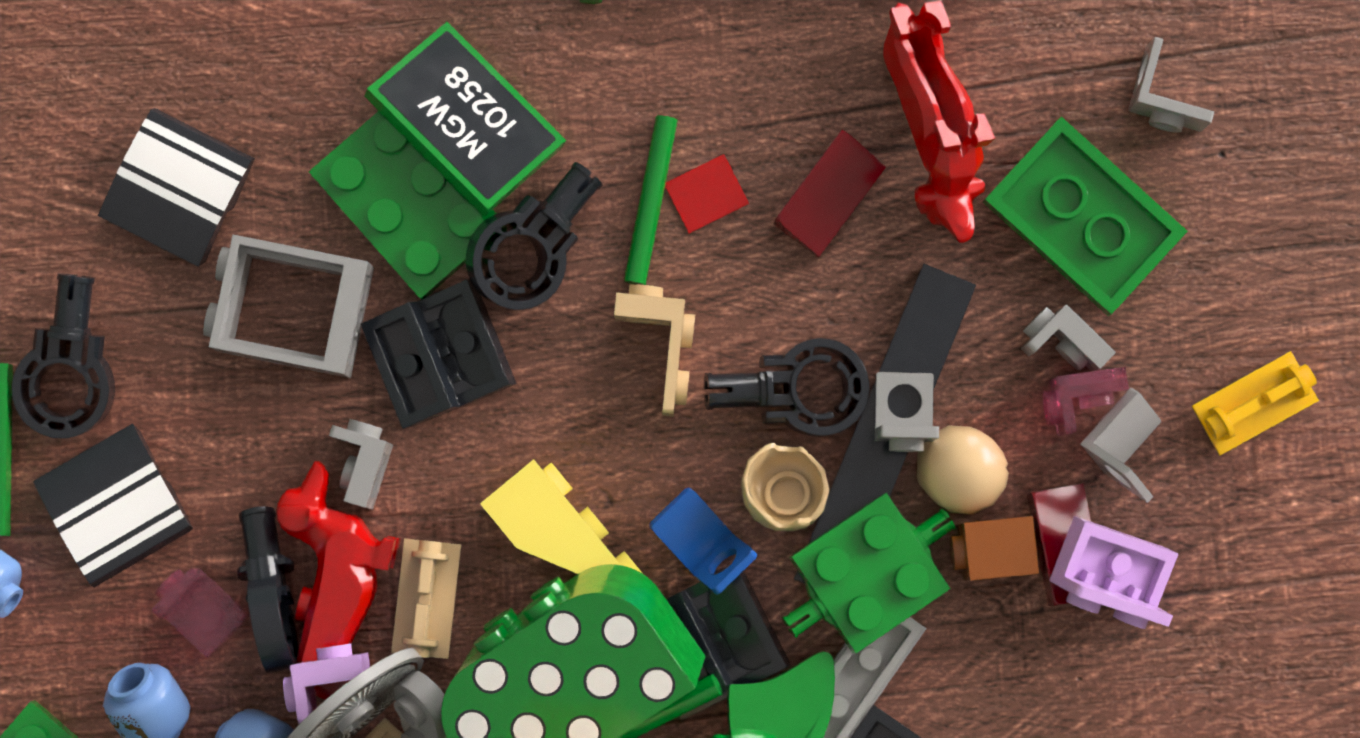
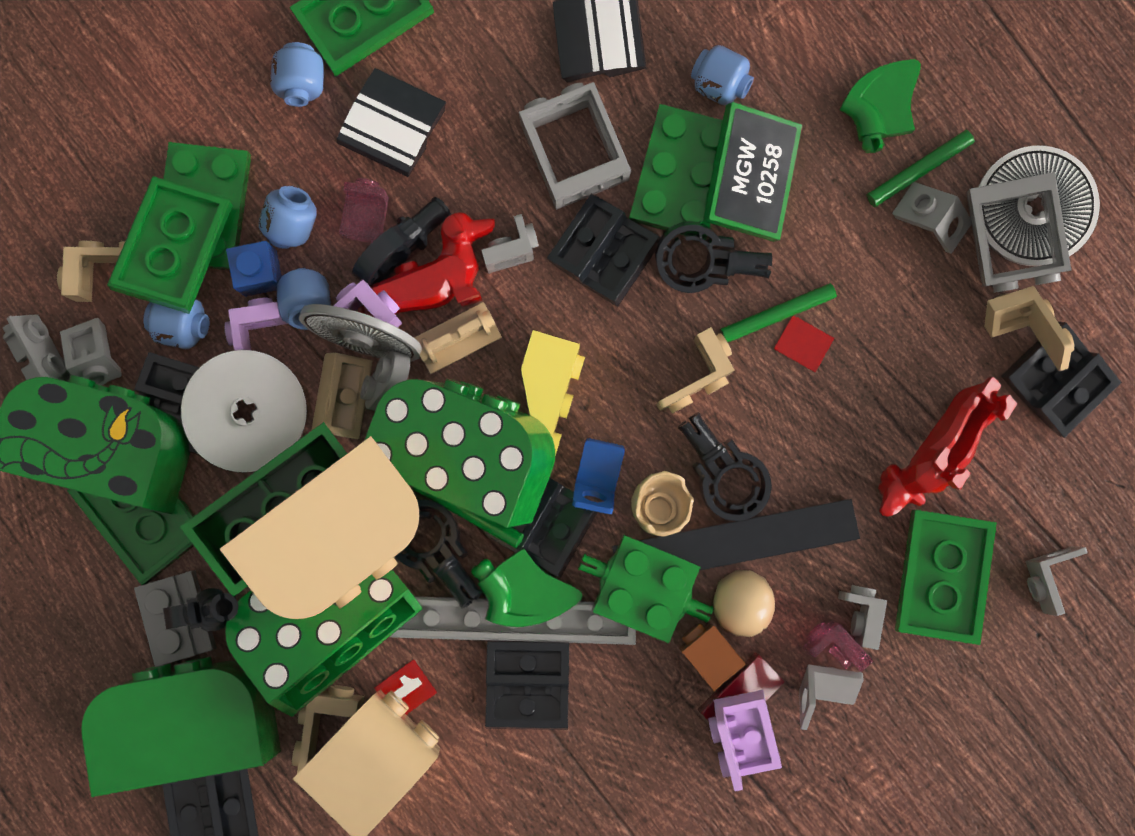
camera: 60 degrees right, 0 degrees up
black pin [12,273,115,439] -> none
dark red slope [774,129,886,258] -> none
light grey bracket [875,372,939,452] -> none
yellow hinge [1192,351,1319,456] -> none
none -> medium blue head [691,45,754,105]

